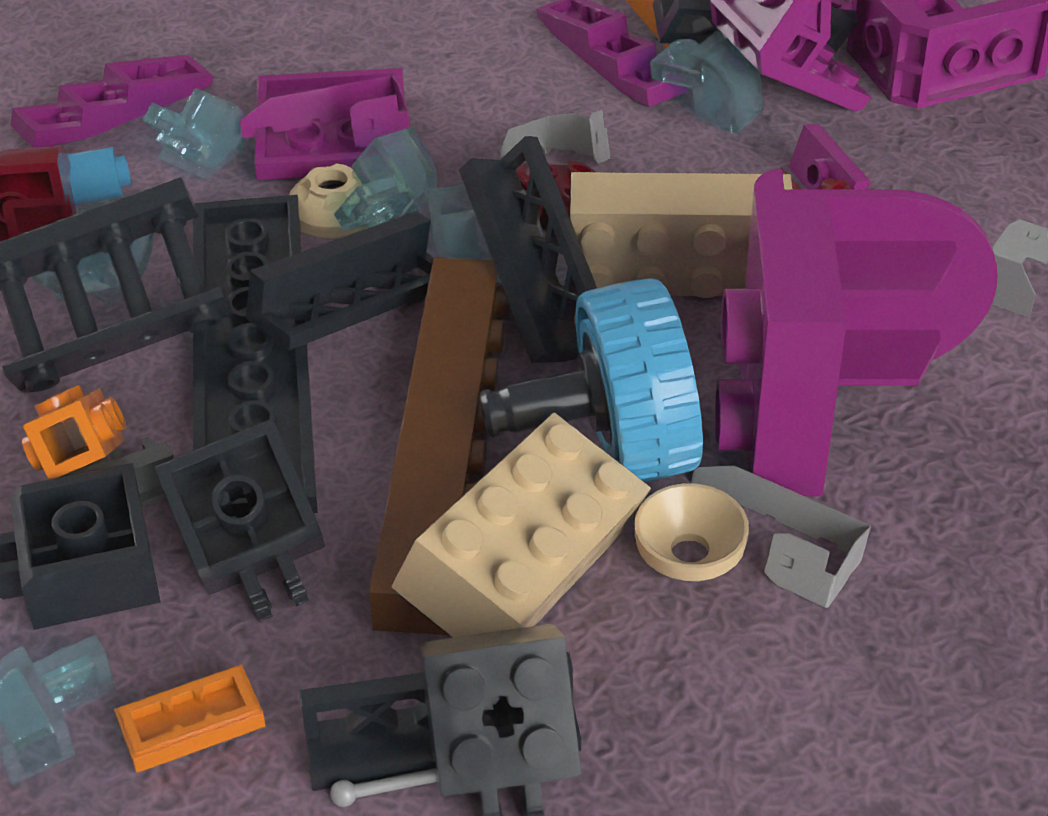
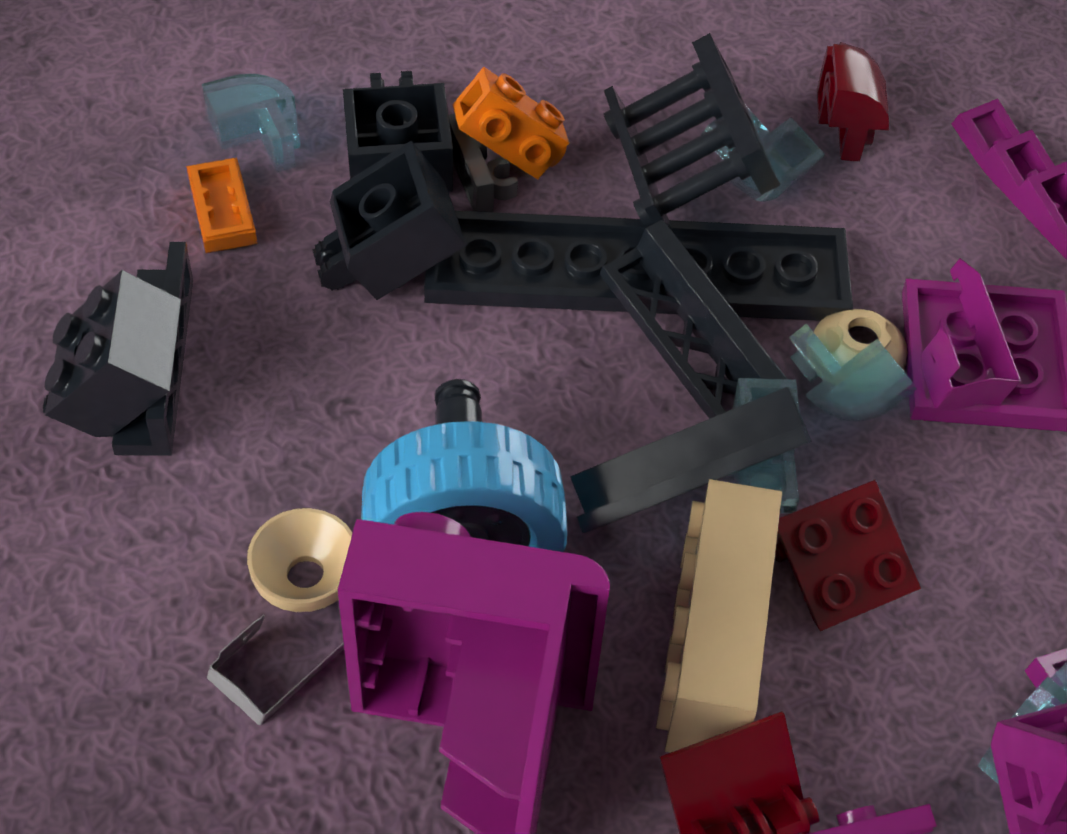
camera: 95 degrees right, 10 degrees up
dark azure brick [68,146,132,205] -> none
clear light blue brick [142,88,248,178] -> none
reddish brown brick [369,257,509,635] -> none
tan brick [391,413,651,638] -> none
light grey piece [500,109,610,164] -> none

